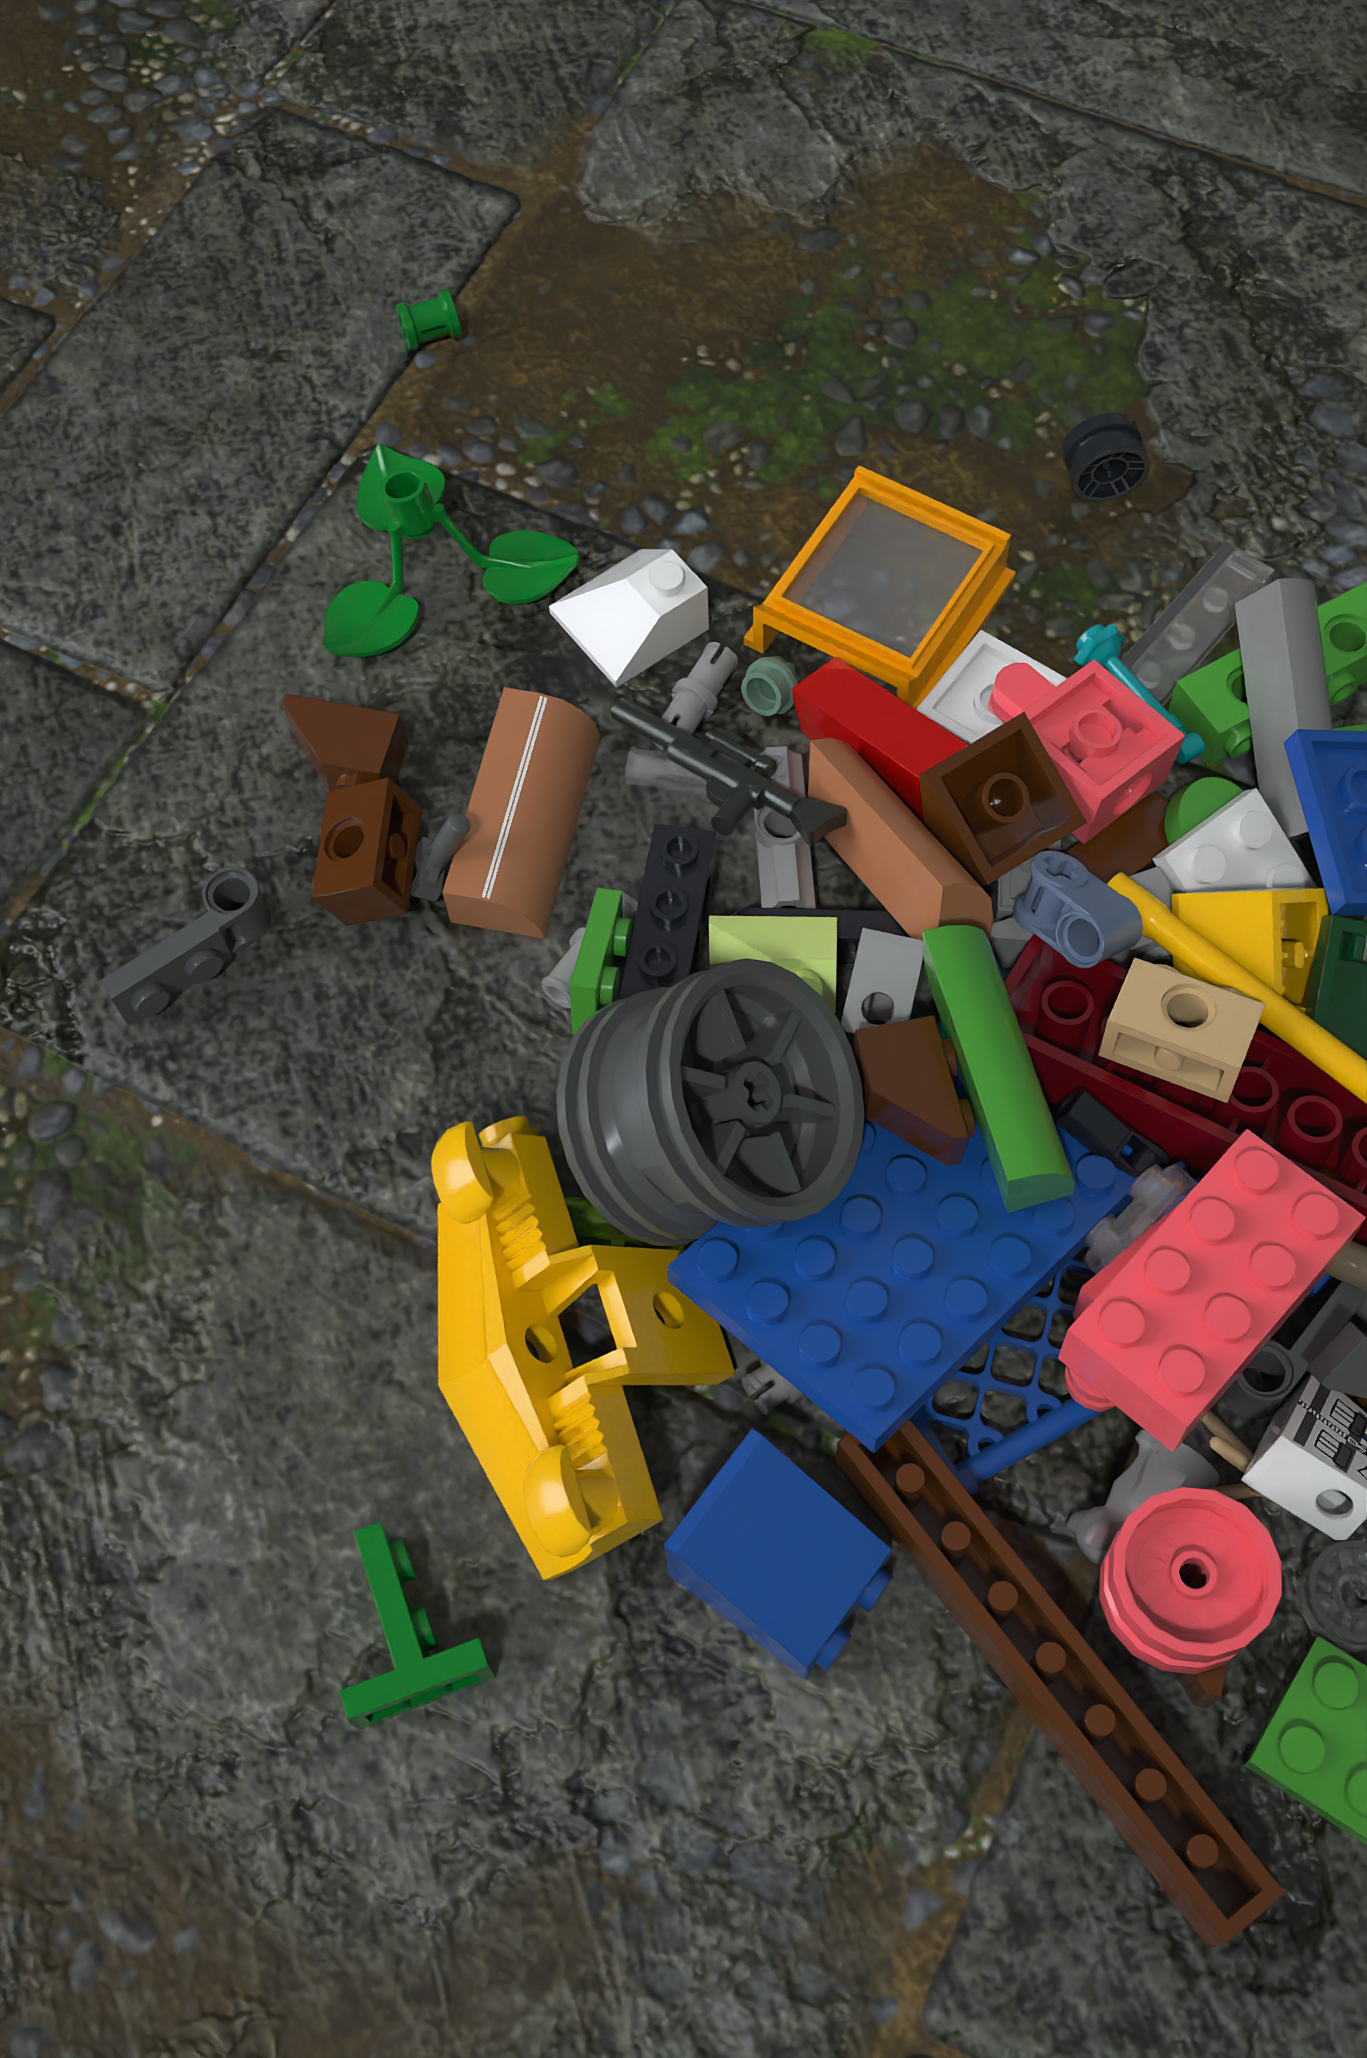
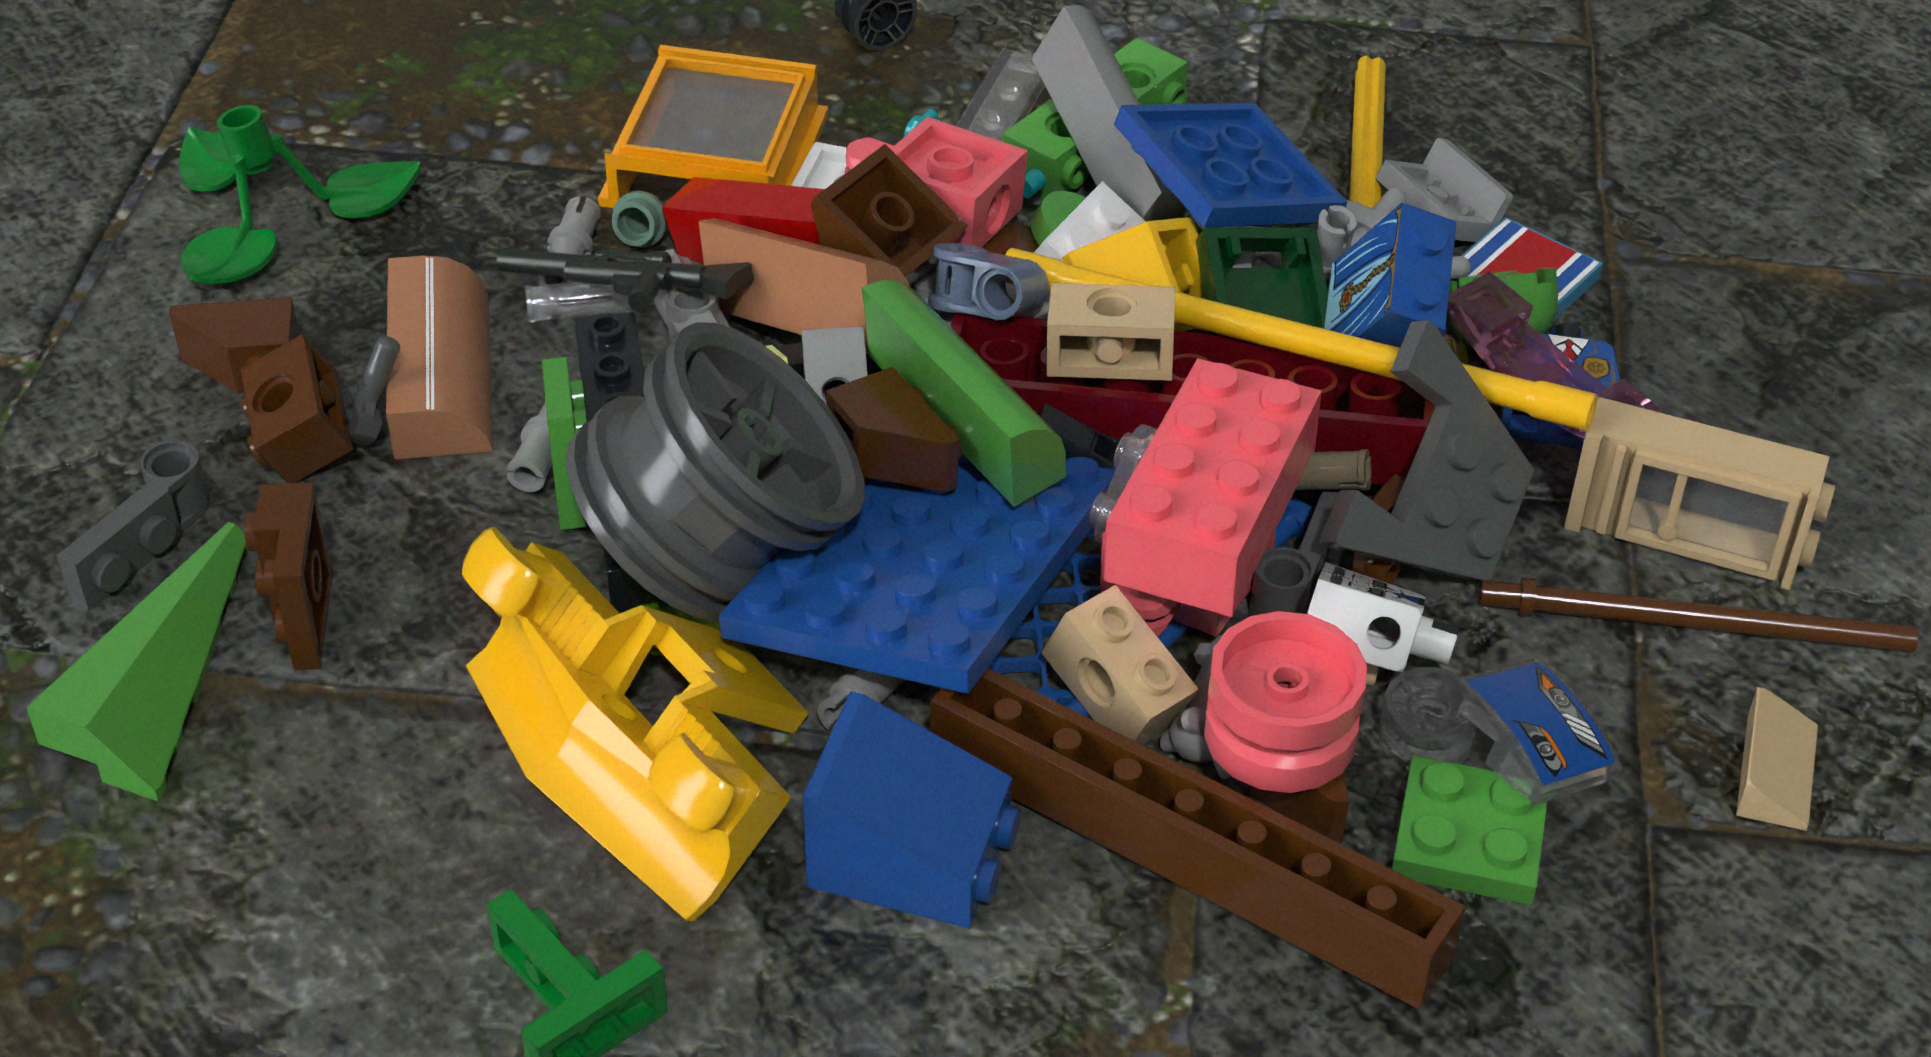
camera: 25 degrees left, 20 degrees down
green bush [395,289,462,352] -> none
white slope [549,549,709,688] -> none
none -> bright green wedge [26,522,249,802]
none -> reddish brown plate [244,482,333,670]
none -> tan brick [1041,585,1199,745]

